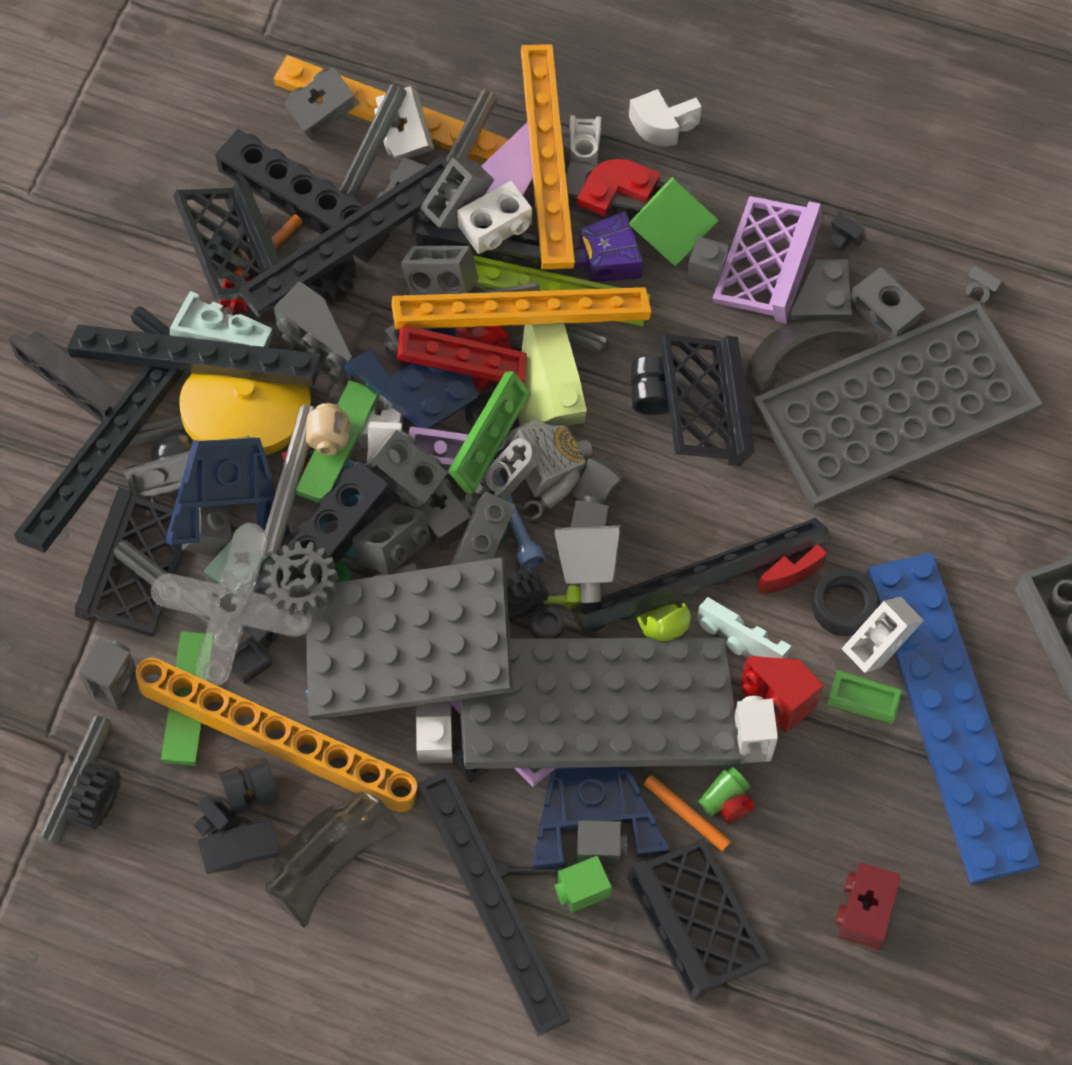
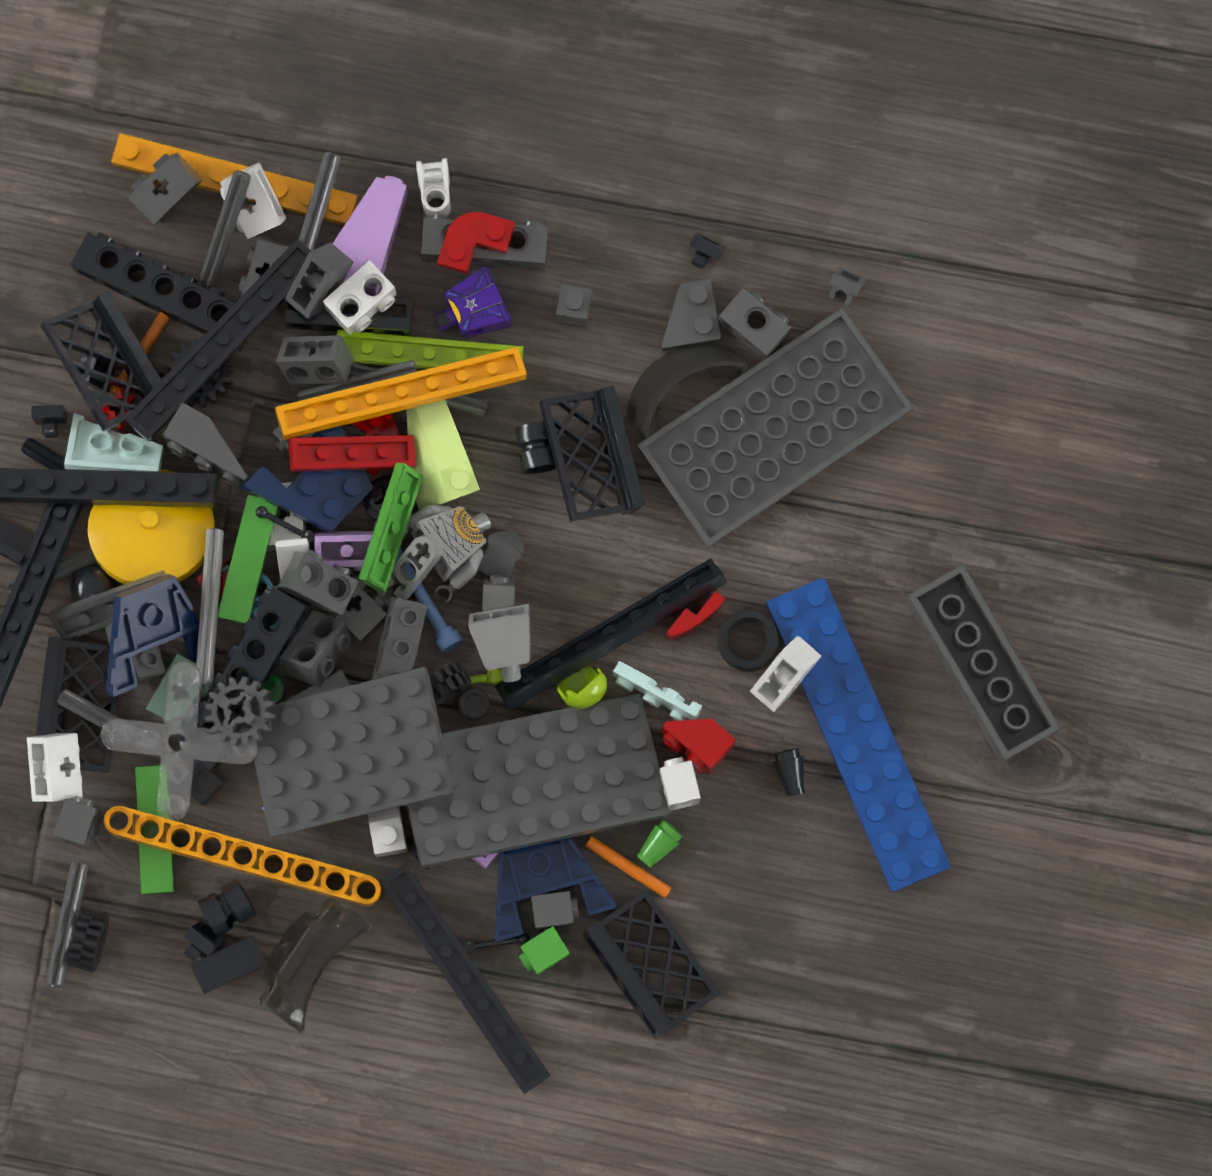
camera: 10 degrees left, 15 degrees up
tan head [306,403,350,455] -> none
light orange plate [521,44,575,269] -> none
white brick [629,89,702,146] -> none
bright green tile [629,177,719,266] -> none
lavender fence [712,196,822,324] -> none
red tile [720,794,756,824] -> none
bright green tile [827,670,903,724] -> none
dark red brick [835,862,901,950] -> none
none -> white brick [27,733,83,802]
none -> black tile [31,405,68,439]
none -> black hinge [255,506,315,543]
none -> black cone [773,748,805,796]

